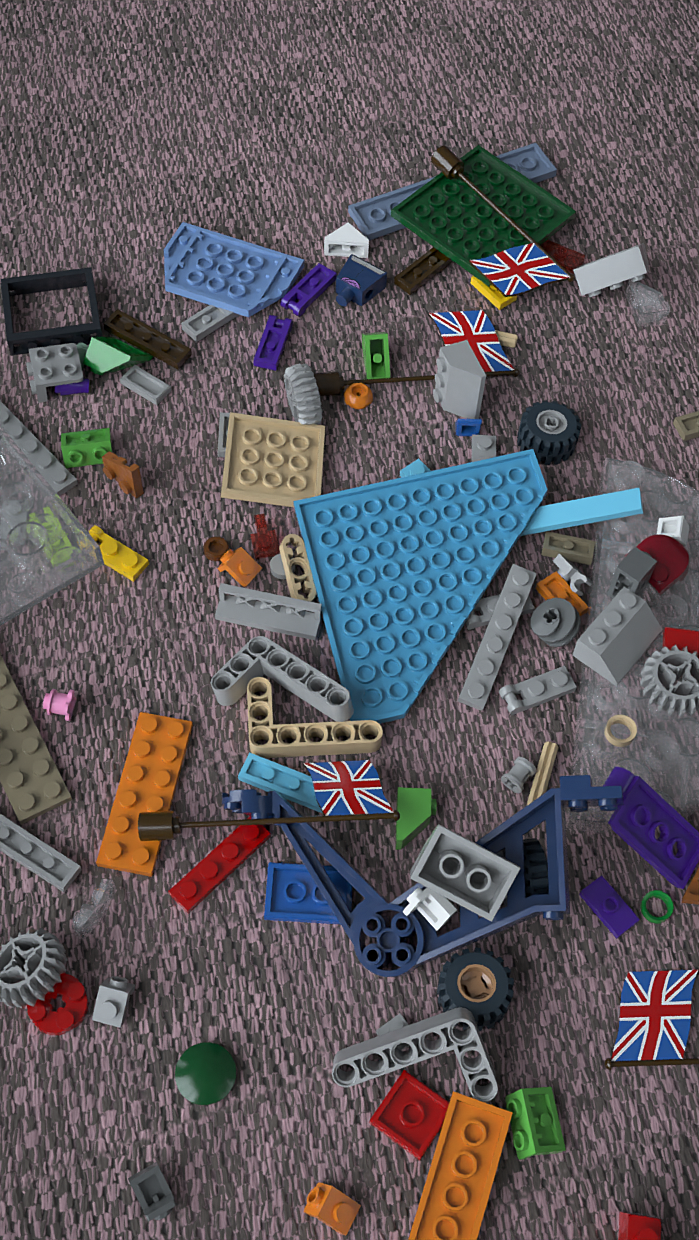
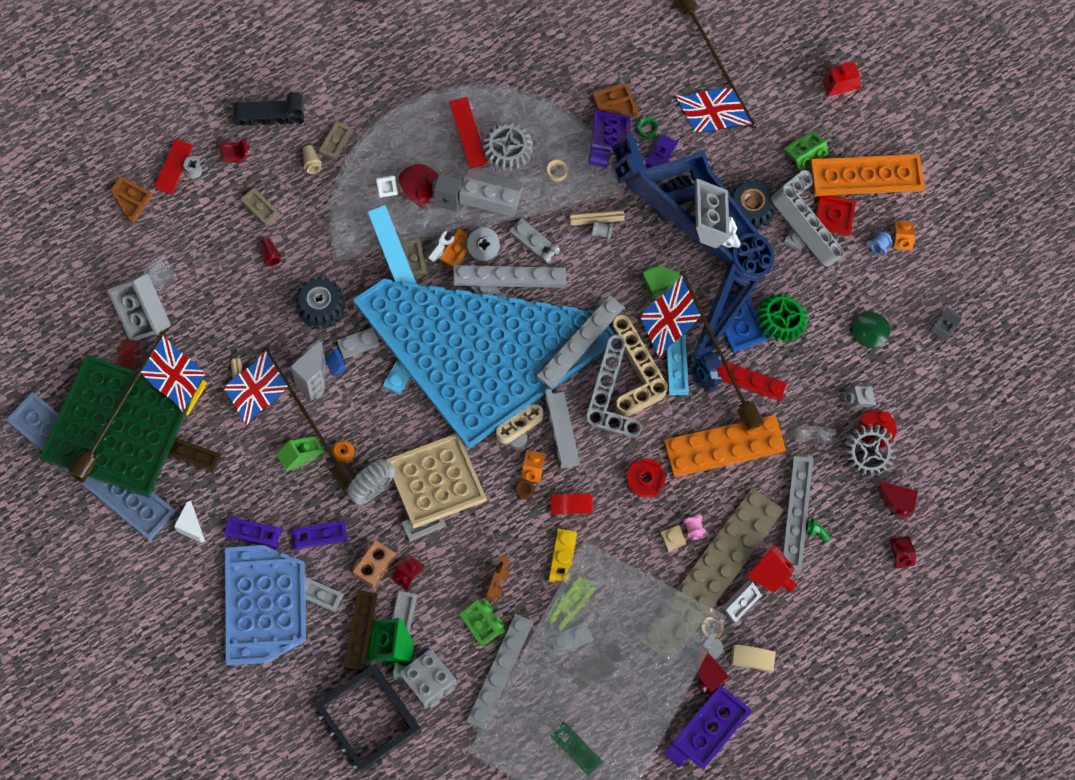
camera: 115 degrees left, 10 degrees up
clear red plate [250,514,280,560] -> none
dark blue torso [336,254,387,307] -> none
none -> dark red cone [260,238,281,267]
none -> nougat brick [352,540,396,589]
none -> dark red bracket [392,554,425,590]
none -> light grey plate [537,295,624,390]
none -> red slope [551,494,593,515]
none -> red plate [626,458,666,498]
none -> tan plate [660,525,686,551]
none -> green gear [757,293,808,343]
none -> medium blue brick [867,232,892,256]

